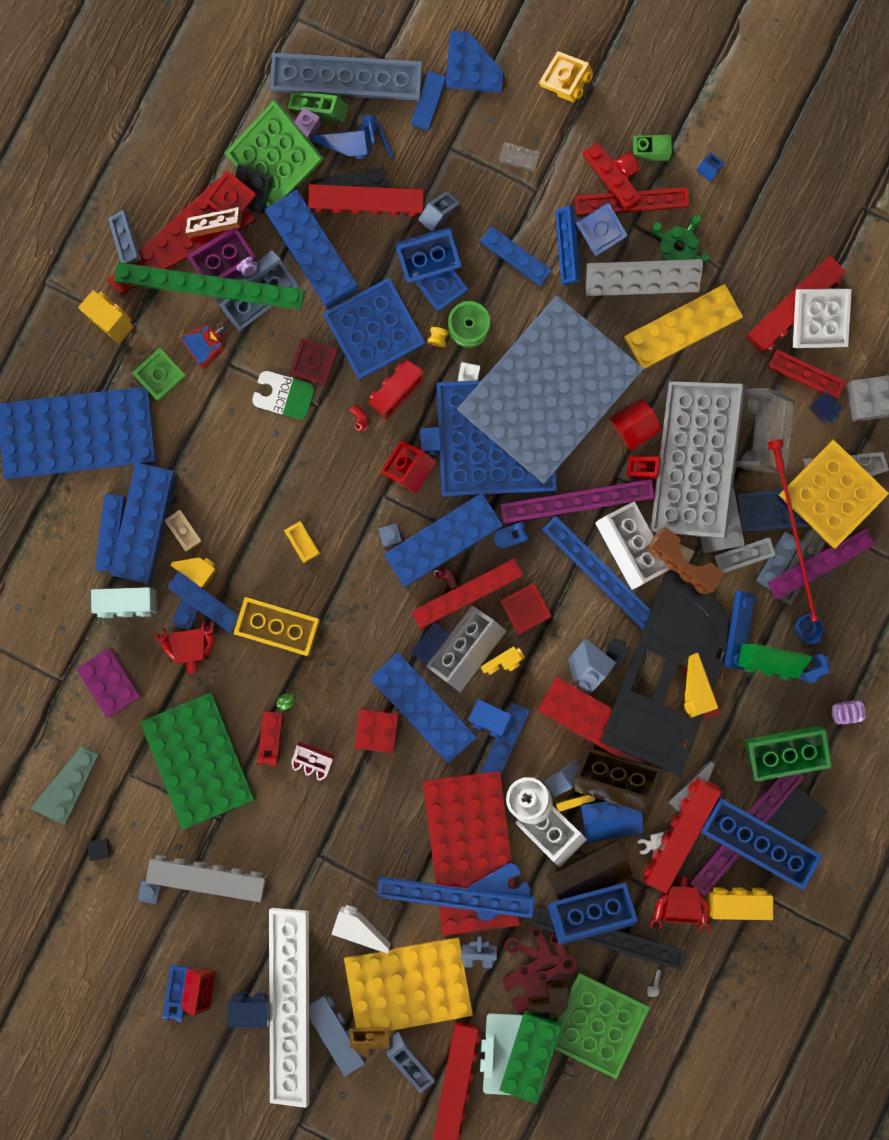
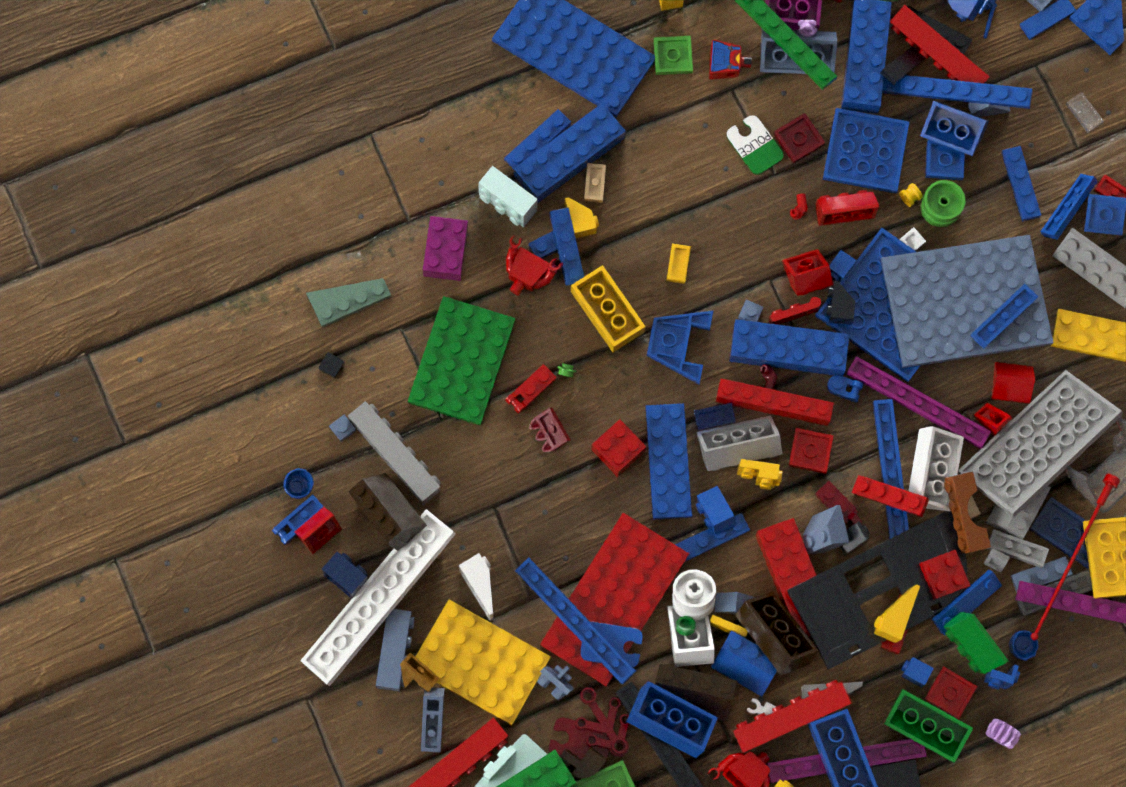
camera: 30 degrees right, 10 degrees down
none -> blue hair [283,468,314,499]
none -> dark brown slope [348,473,427,551]
none -> blue wing [647,311,713,384]
none -> green tile [676,616,696,636]
none -> red plate [769,297,821,325]
none -> dark red hinge [815,481,863,526]
none -> black slope [826,281,855,325]
none -> red plate [851,475,929,517]
none -> black tile [880,46,926,85]
none -> blue plate [882,75,1033,109]
none -> blue brick [901,657,934,688]
none -> red plate [919,550,970,600]
none -> red tile [924,666,978,720]
none -> blue plate [970,284,1038,349]
none -> light grey plate [984,548,1010,572]

